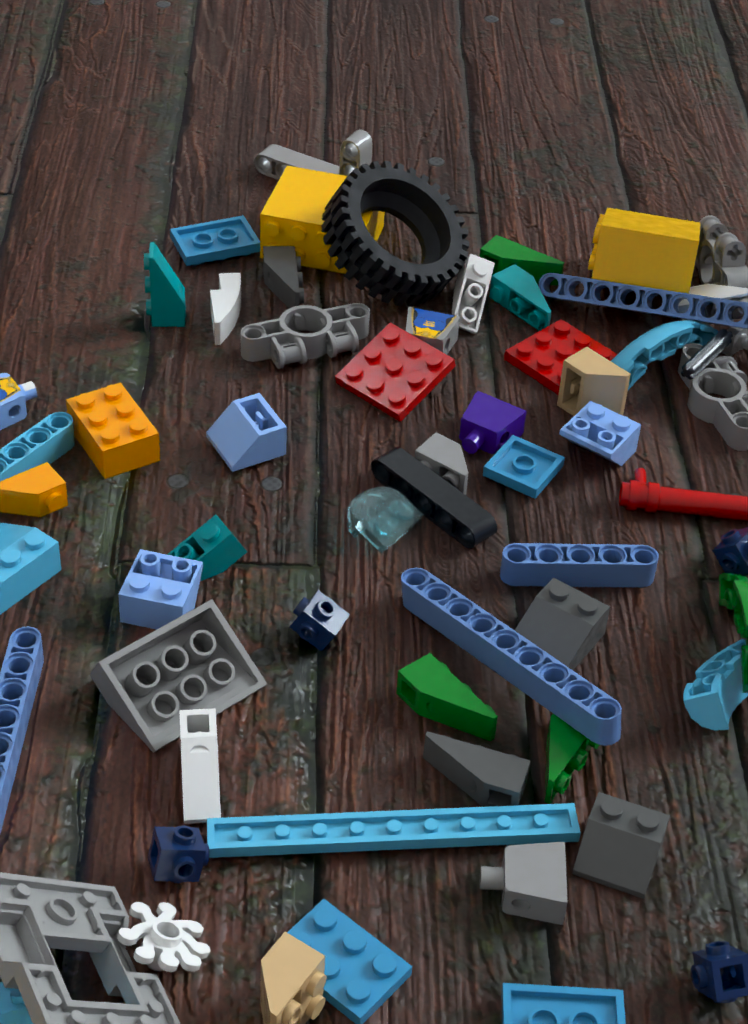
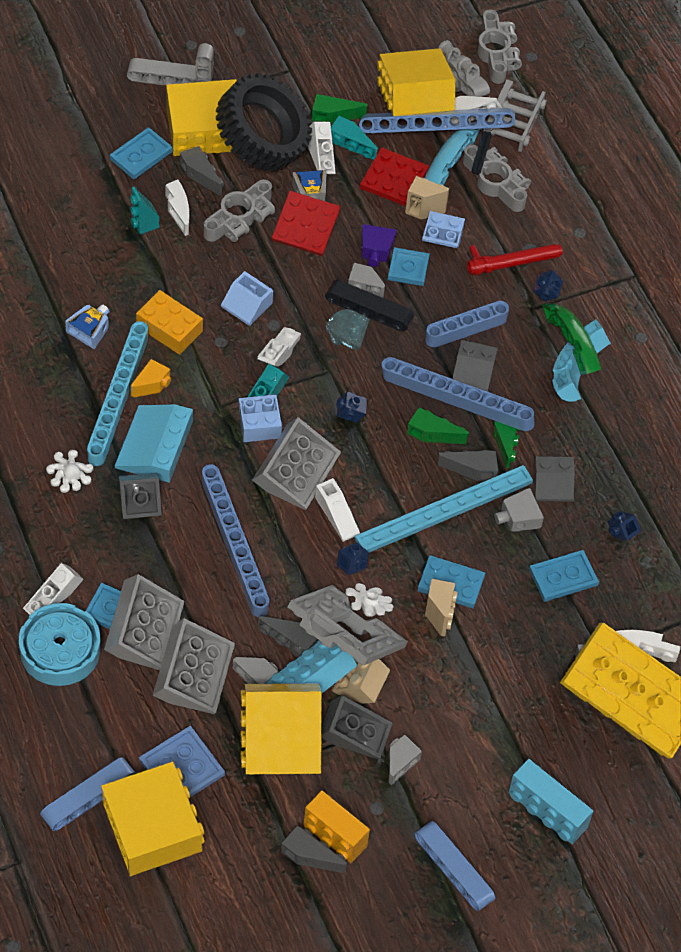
camera: 25 degrees left, 15 degrees up
none -> white slope [258,327,301,366]

